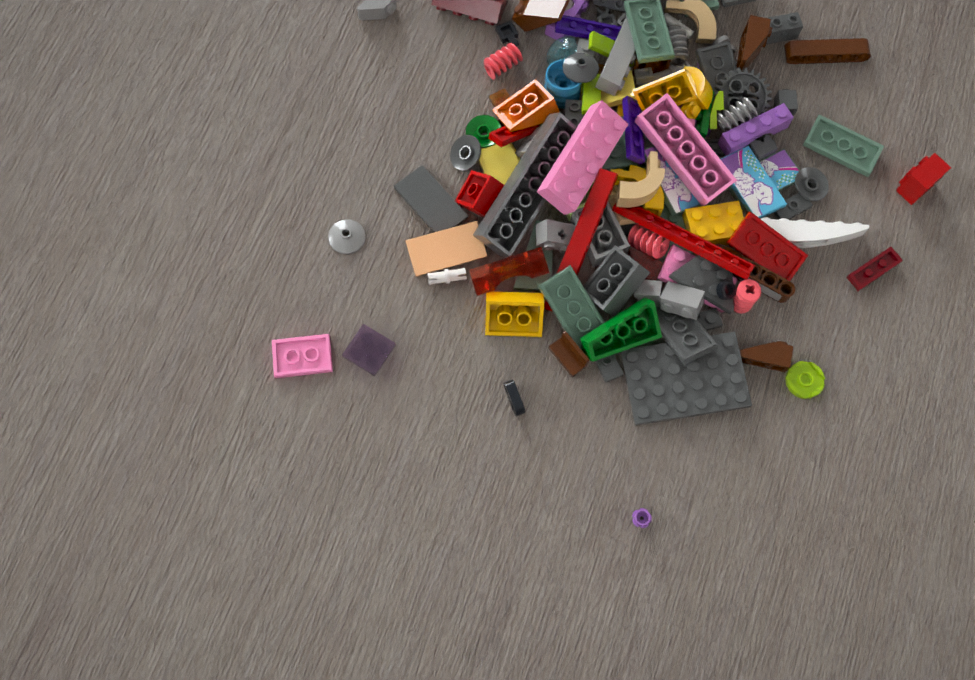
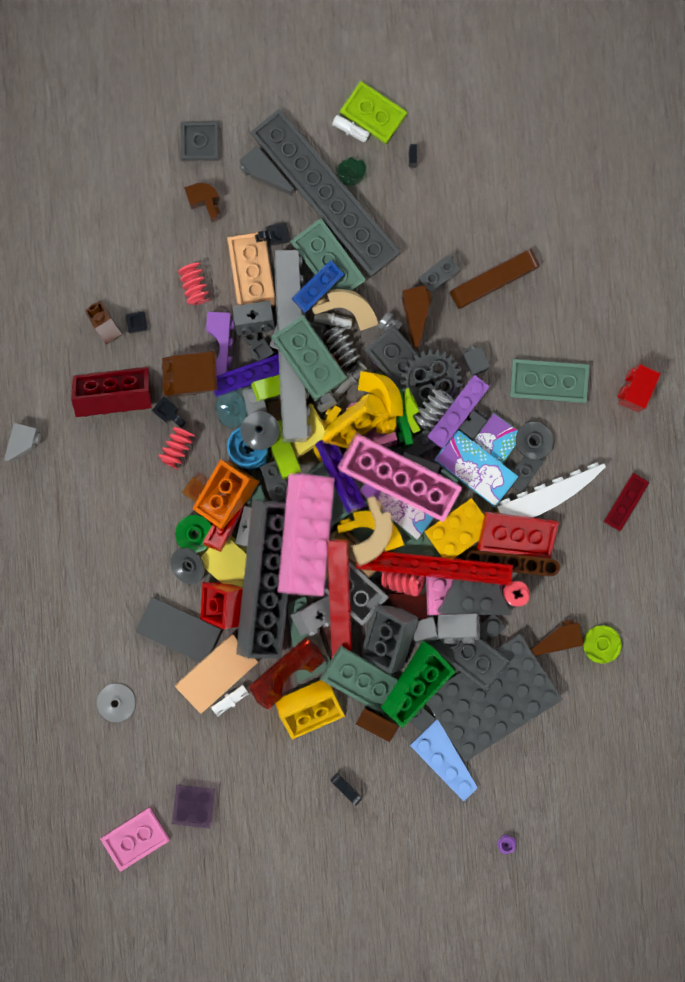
camera: 20 degrees left, 15 degrees up
black tile [716,280,736,300] -> none
none -> light blue wing [410,719,477,801]

